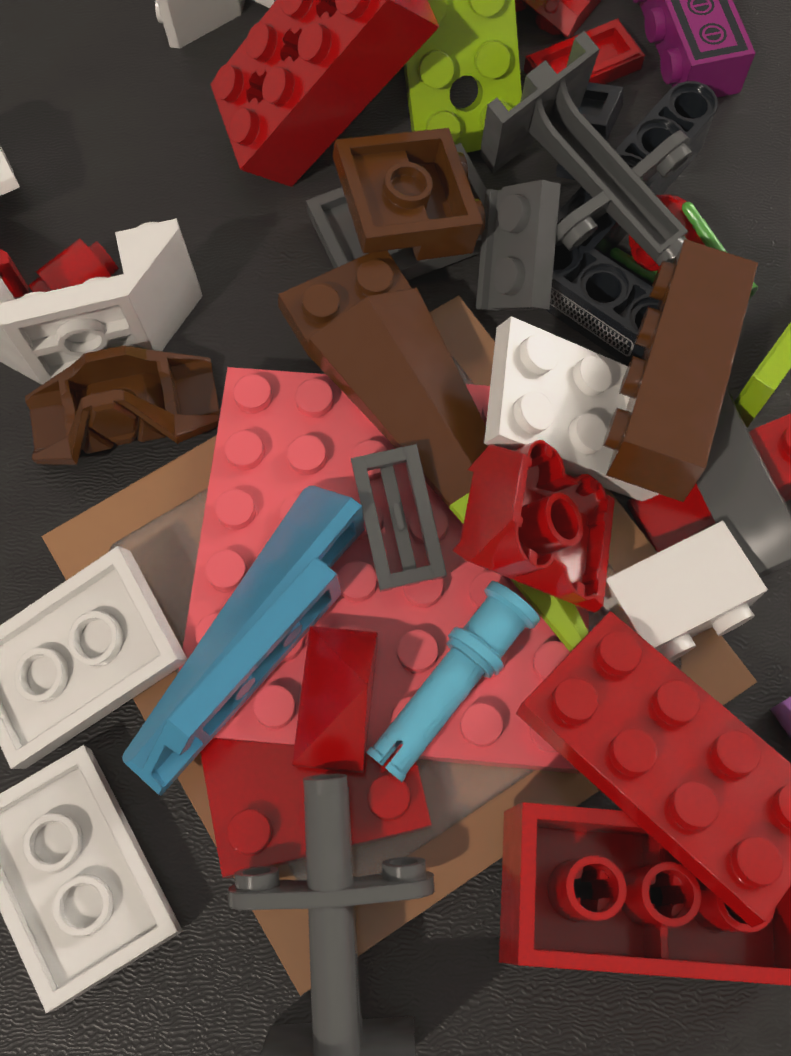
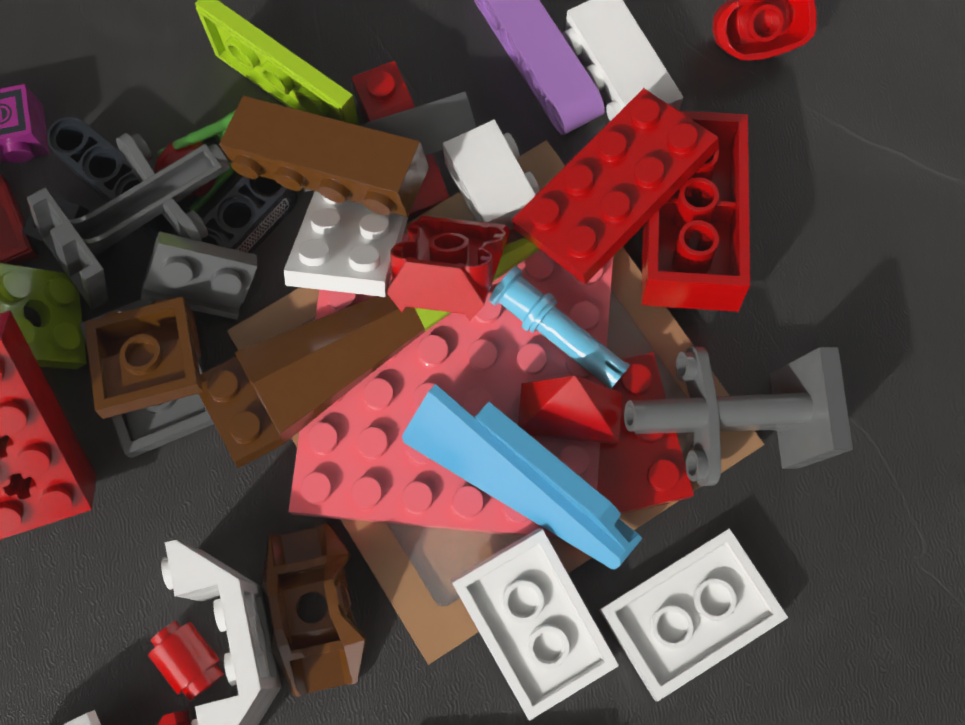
camera: 90 degrees left, 5 degrees up
dark grey tile [351,444,447,592] -> none

